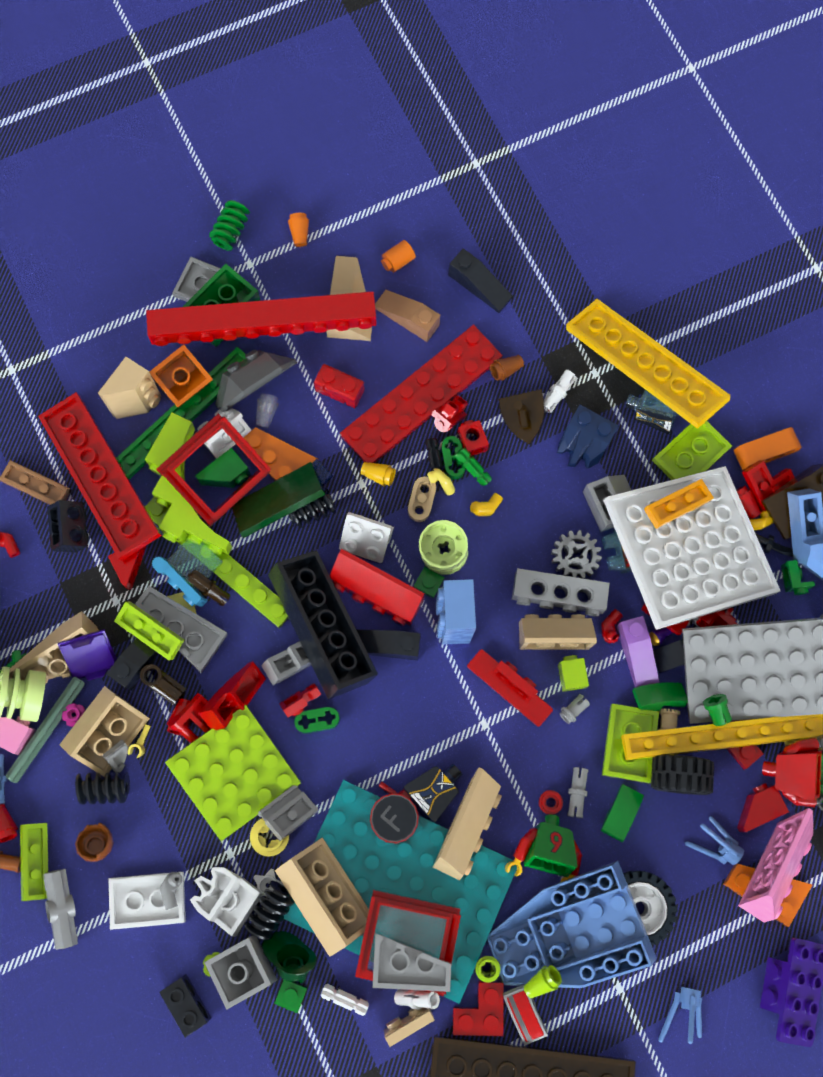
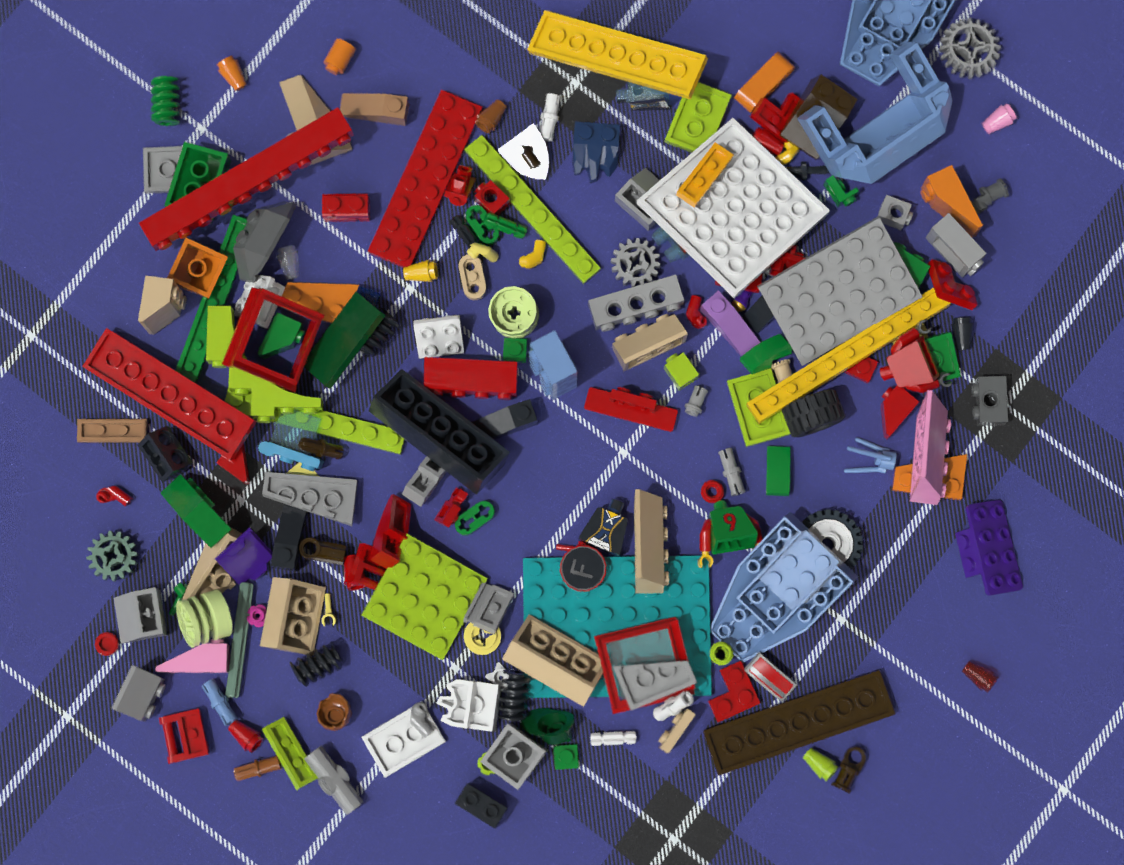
camera: 20 degrees left, 5 degrees up
light grey tile [102,740,128,773] -> none
lime plate [114,601,185,660] -> none
black slope [448,248,513,313] -> none
lime cone [524,965,562,998] -> none
medium blue plant [658,987,702,1044] -> none
green bush [703,694,732,726] -> none
none -> green wedge [160,474,232,548]
none -> lime plate [464,135,601,285]

